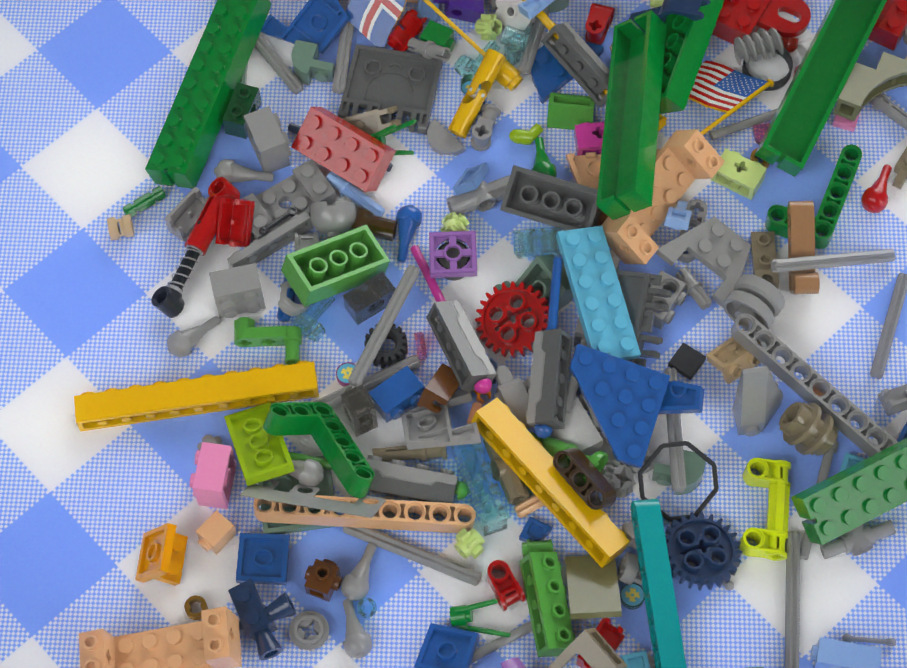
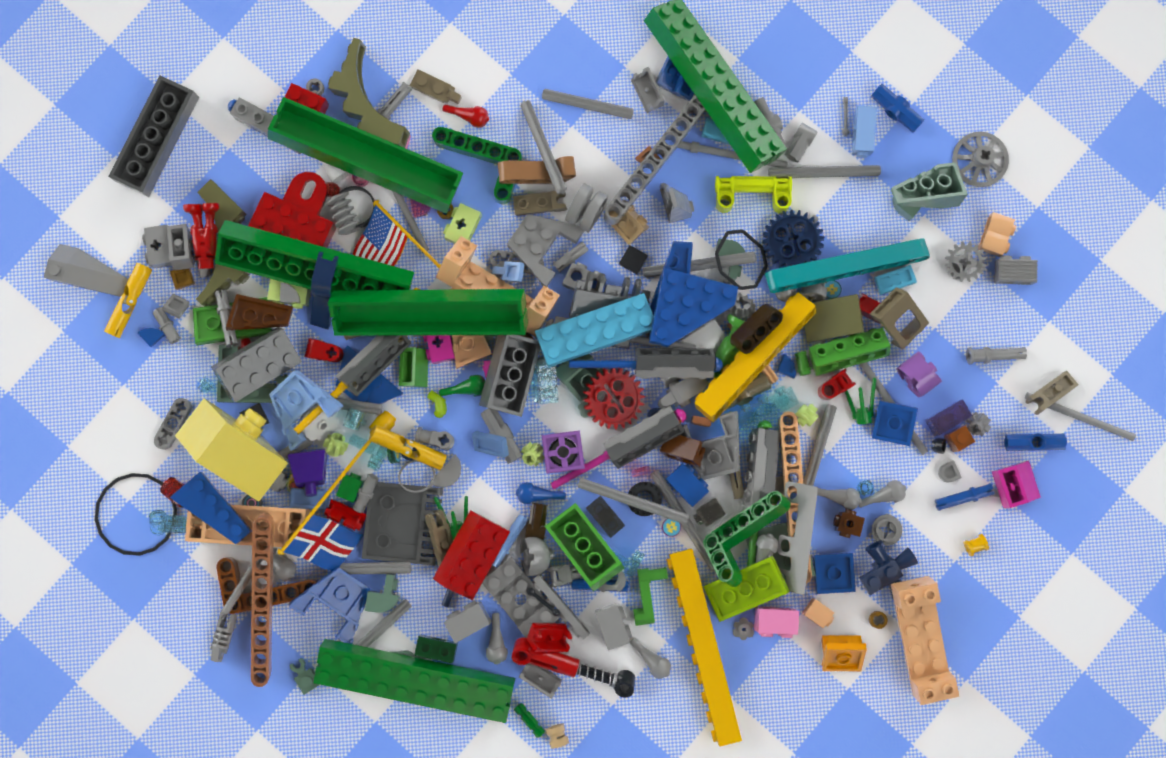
camera: 100 degrees left, 20 degrees up
dark tan piece [779,402,837,456] -> none
none -> light grey piece [398,460,435,493]
none -> light grey piece [784,122,818,163]

